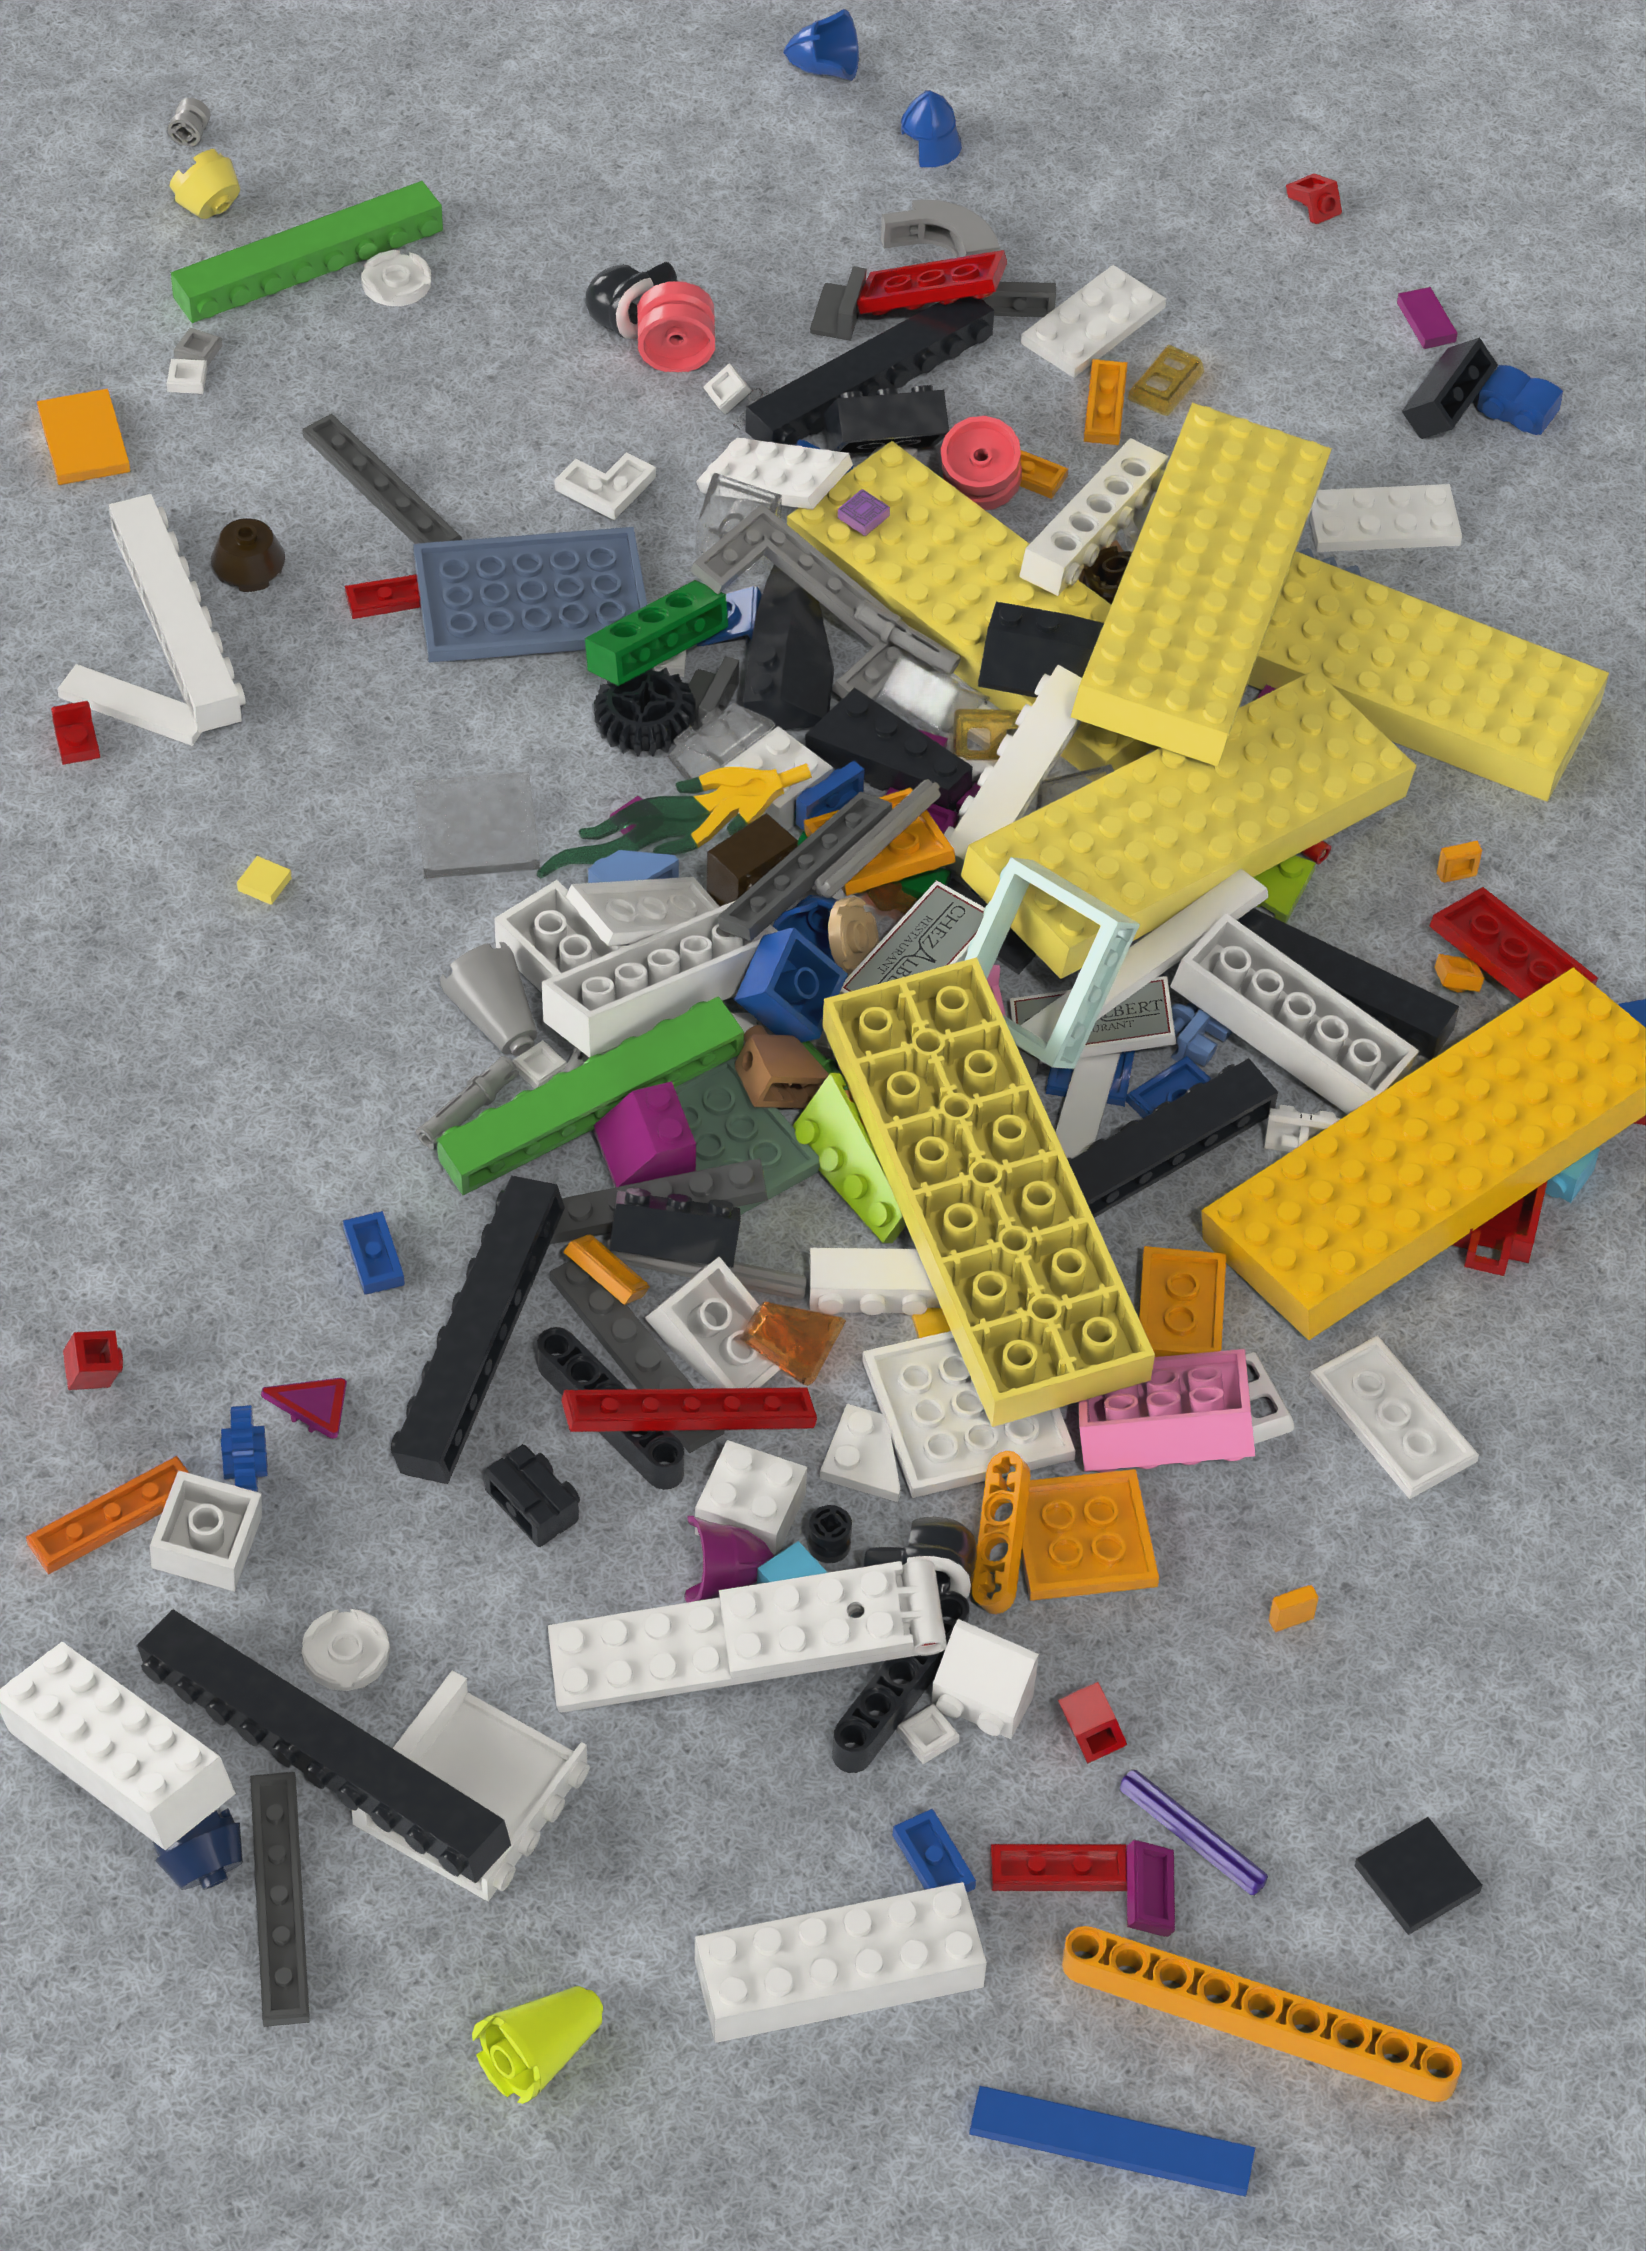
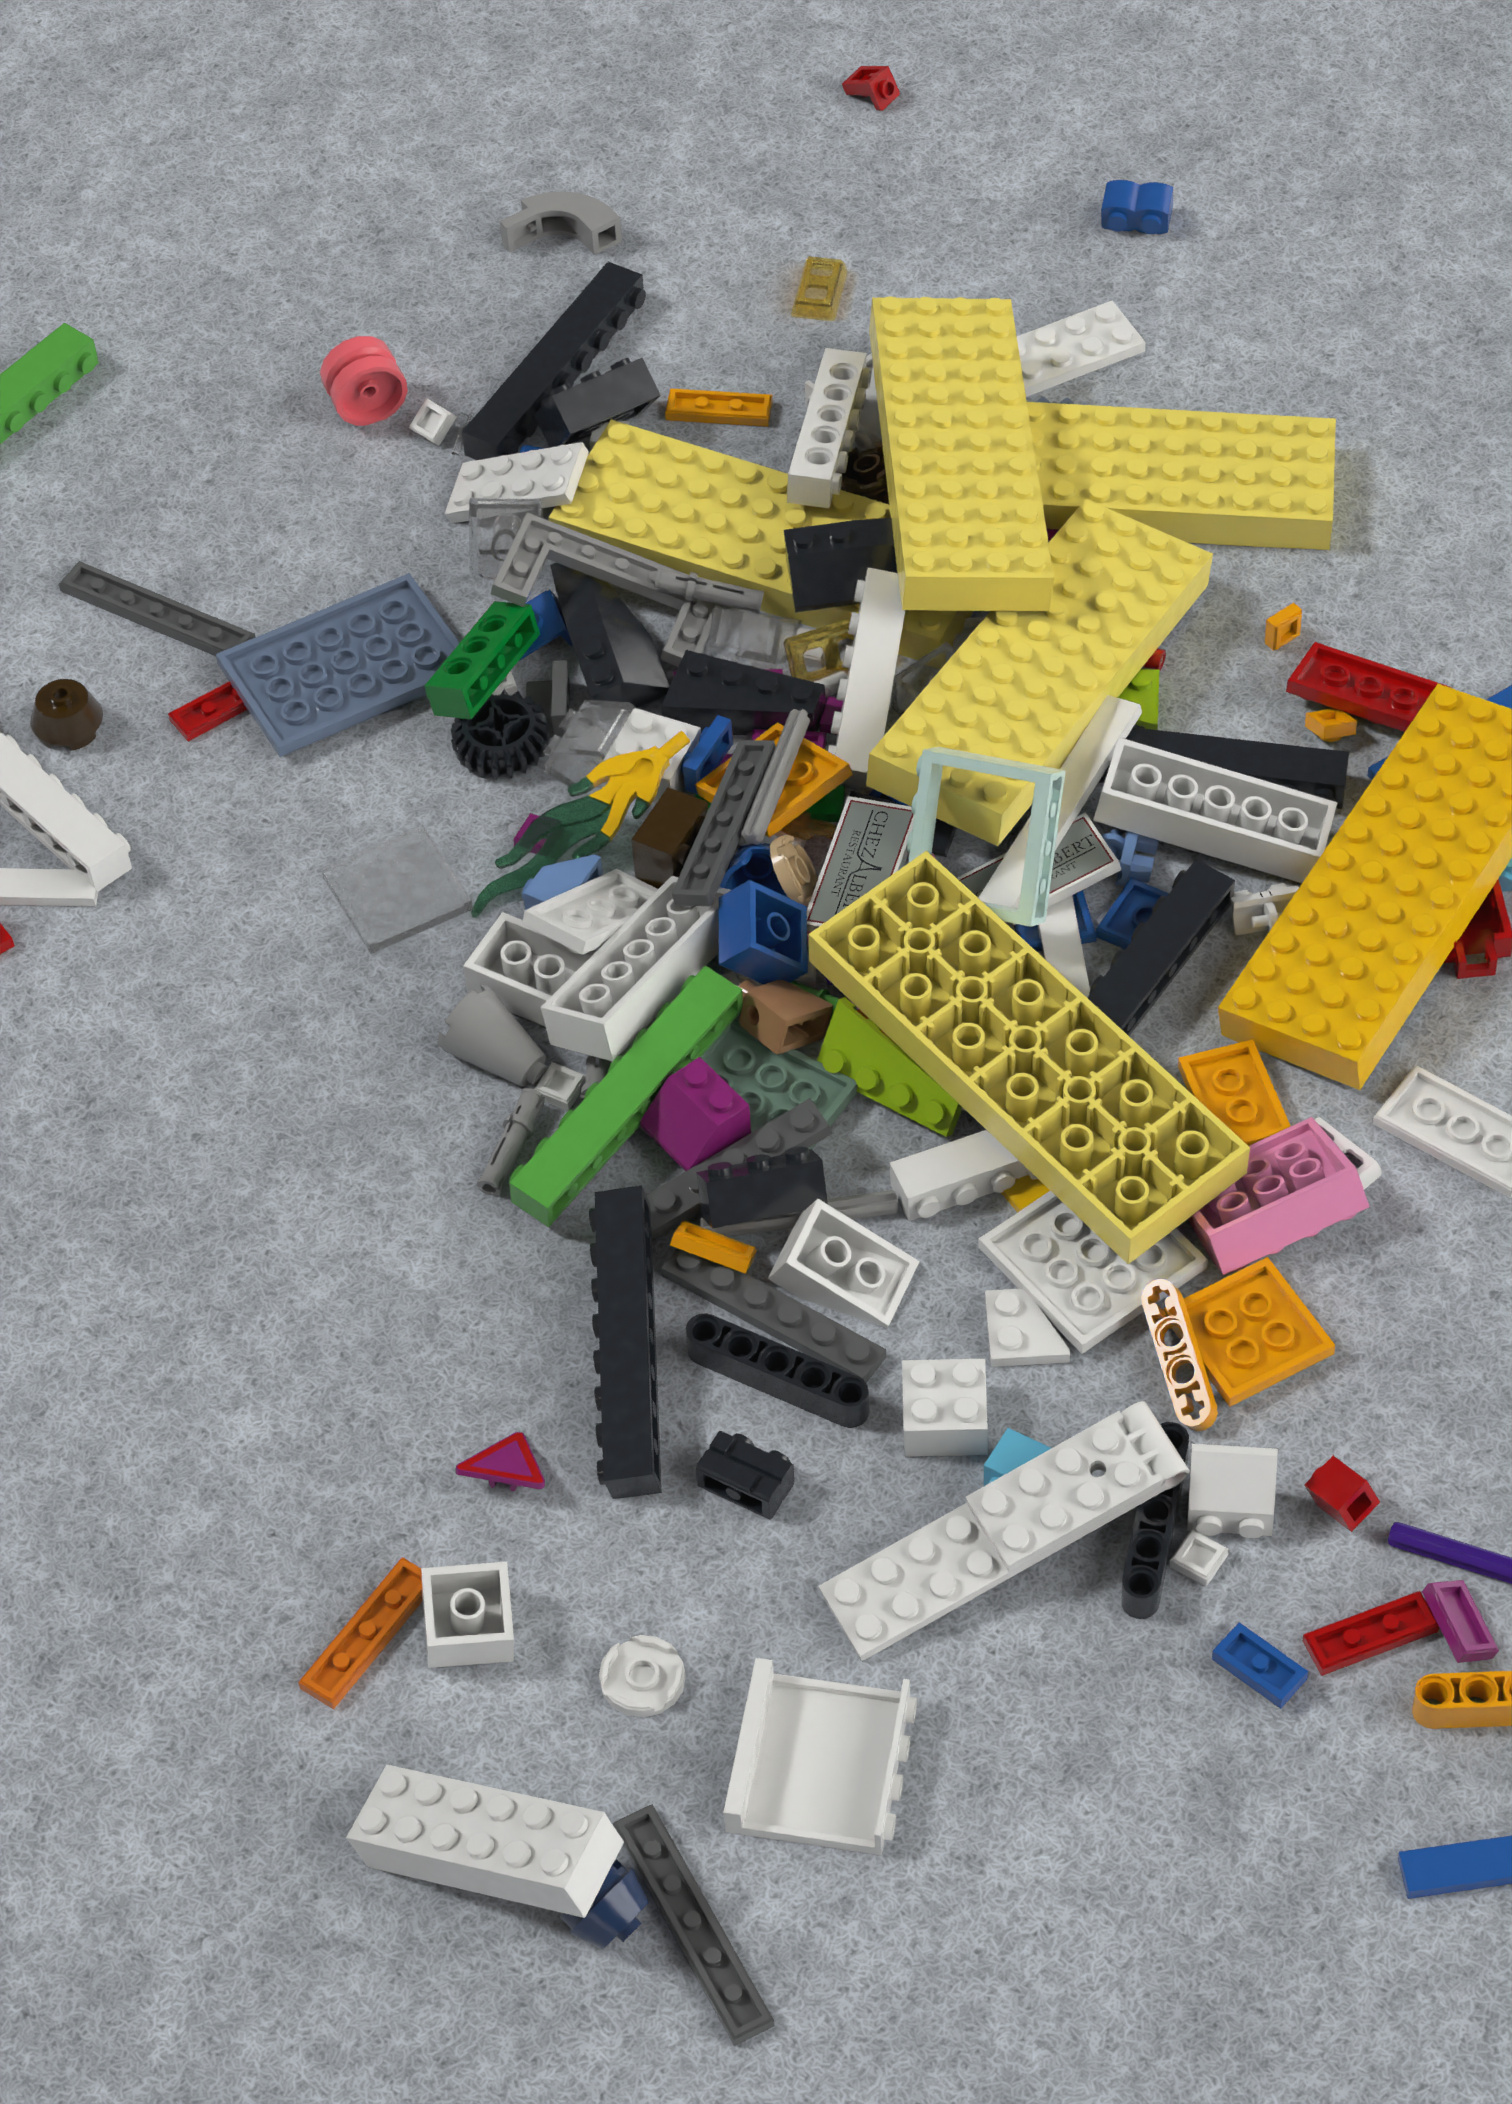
camera: 15 degrees left, 0 degrees up
red brick [63,1330,123,1390] -> none
black brick [137,1609,511,1884] -> none
blue gear [221,1405,268,1492] -> none
light yellow tile [237,856,292,905] -> none
blue plate [343,1211,405,1295] -> none
white tile [361,250,431,306] -> none
neon yellow cone [472,1986,603,2104] -> none
white plate [554,452,656,520] -> none
red tile [561,1387,817,1432] -> none
black piece [585,262,678,339] -> none
magenta helmet [684,1516,774,1603] -> none
white brick [695,1882,987,2043] -> none
clear orange wing [740,1302,846,1386] -> none
blue helmet [783,9,859,81] -> none
black wheel [808,1505,852,1563] -> none
dark grey panel [810,266,867,341] -> none
medium lavender tile [838,489,890,536] -> none
red plate [857,250,1007,315] -> none
black piece [864,1517,977,1598] -> none
blue helmet [901,90,962,167] -> none
coral wheel [941,416,1022,510] -> none
dark grey panel [983,281,1056,317] -> none
white plate [1021,265,1166,378] -> none
light orange tile [1083,359,1128,445] -> none
light orange tile [1268,1585,1319,1632] -> none
magenta tile [1397,287,1458,349] -> none
black brick [1402,337,1498,439] -> none

